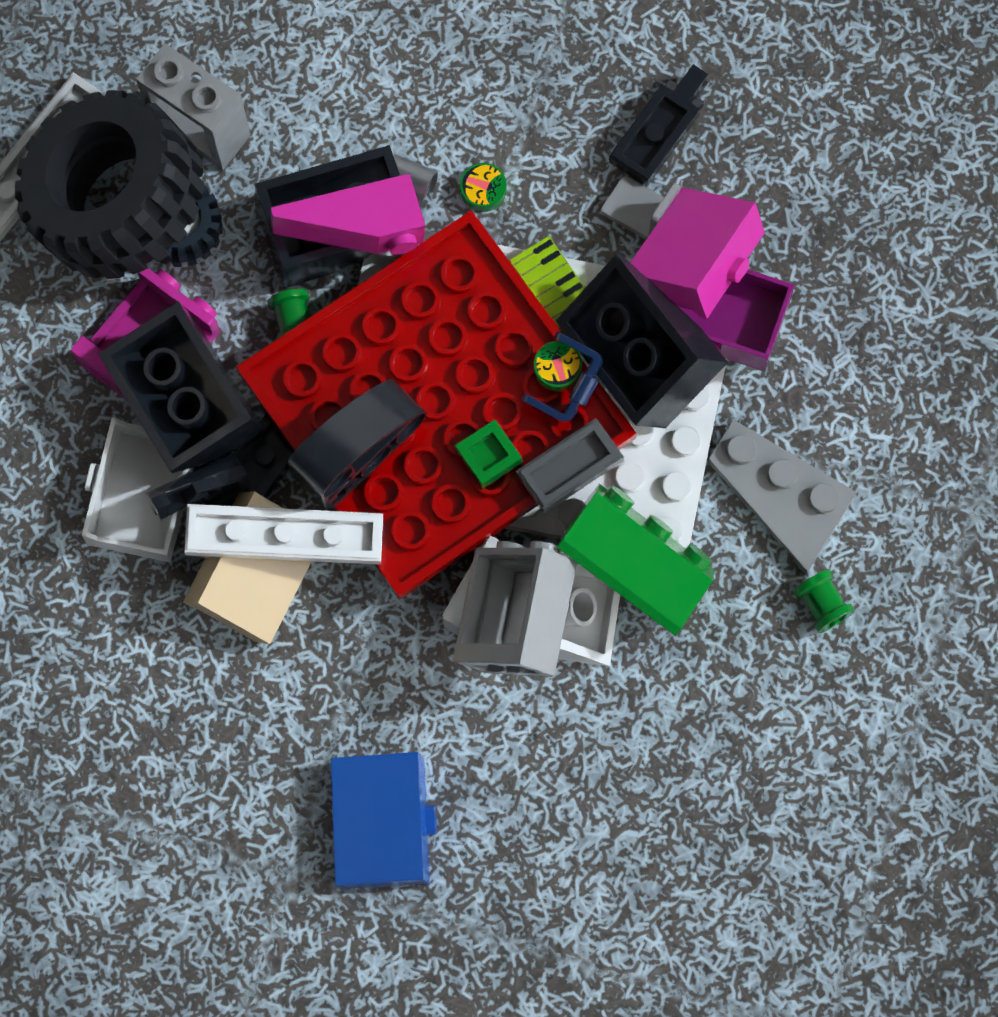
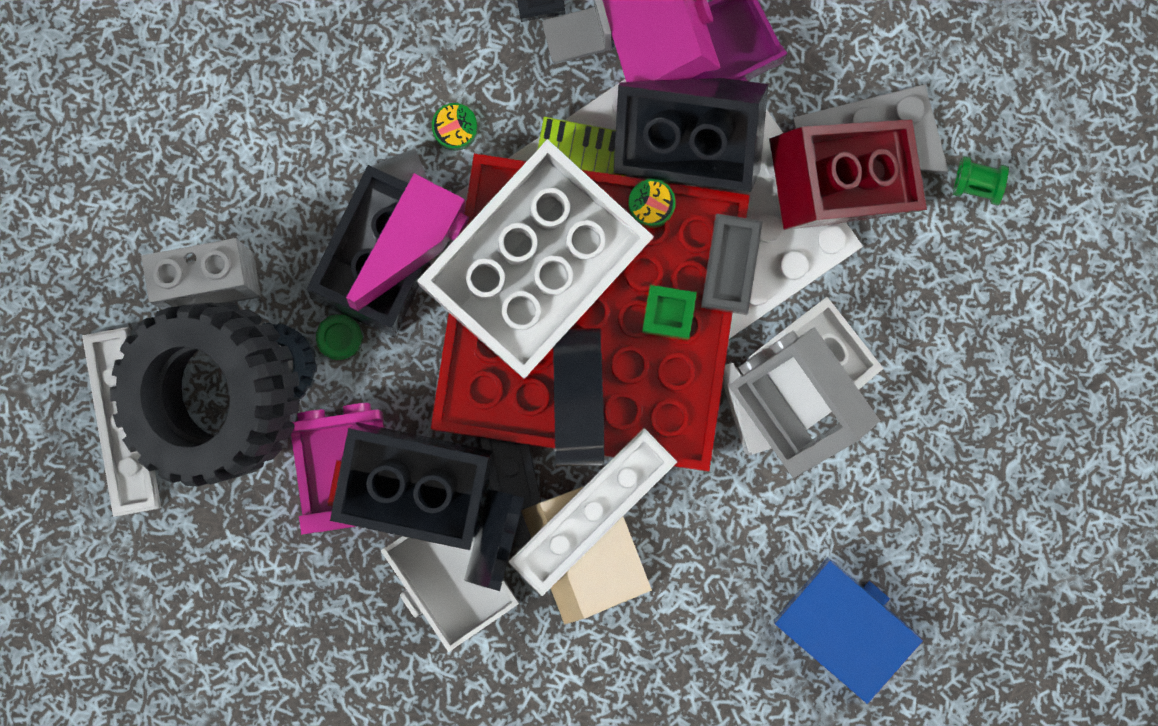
camera: 55 degrees left, 10 degrees up
green bush [267,289,310,340] -> none
dark blue piece [521,331,603,422] -> none
green slope [557,483,715,636] -> none
none -> green tile [316,314,363,361]
none -> white slope [417,139,654,378]
none -> dark red slope [769,119,927,230]

